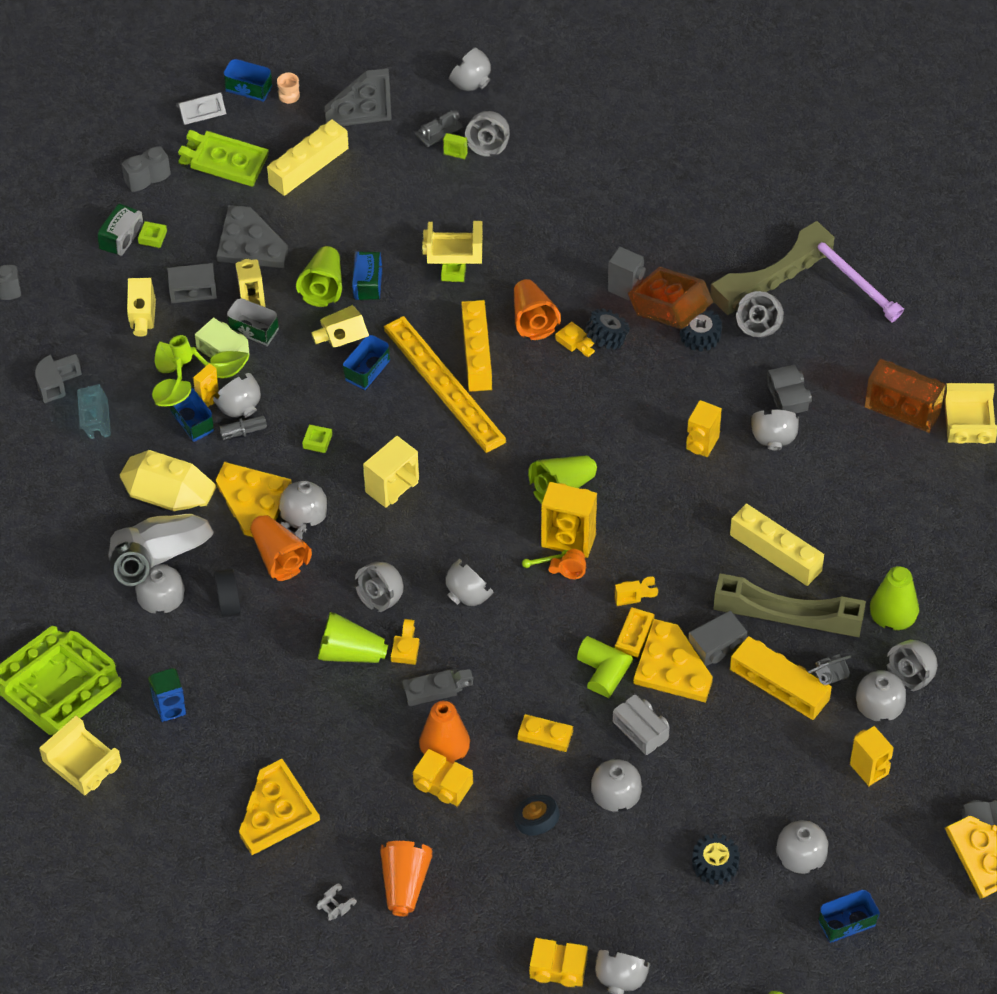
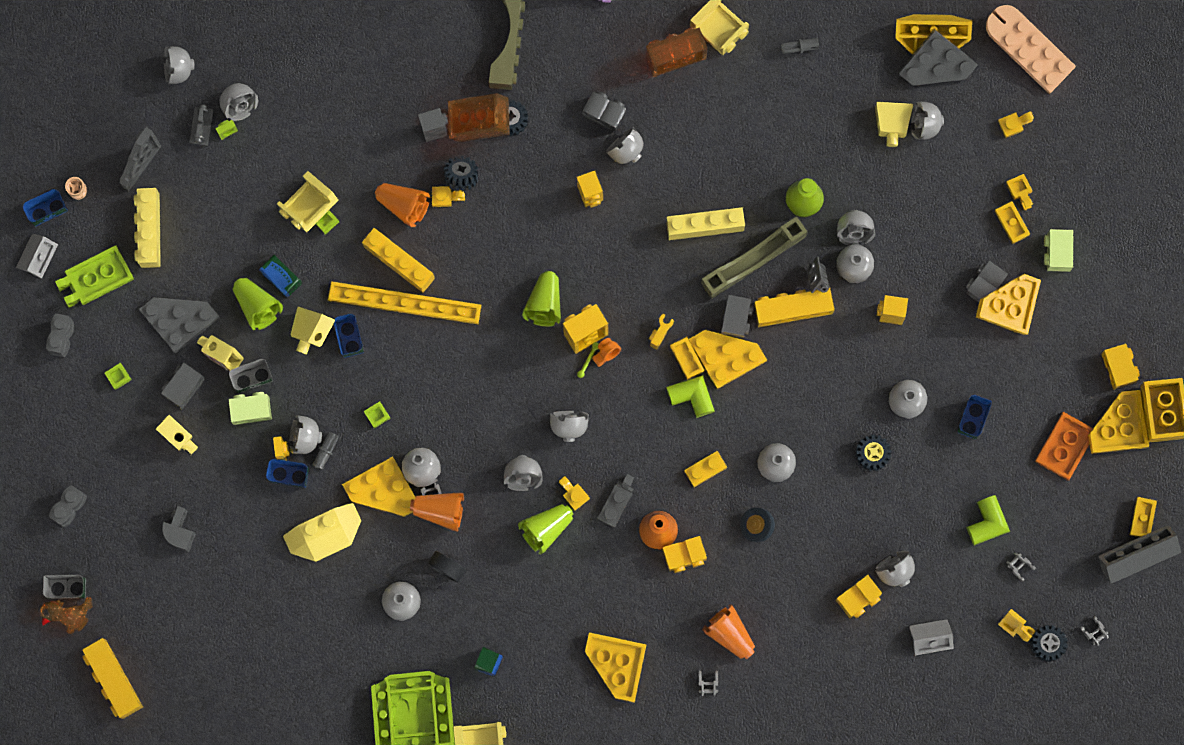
camera: 45 degrees left, 25 degrees up
clear light blue hinge [77,384,111,439] -> none
piece [98,203,143,256] -> none
light grey piece [108,514,214,586] -> none
lime plant [152,335,249,406] -> none
light yellow container [363,436,419,508] -> none
light grey brick [613,694,669,755] -> none
light grey cylinder [736,291,784,338] -> none

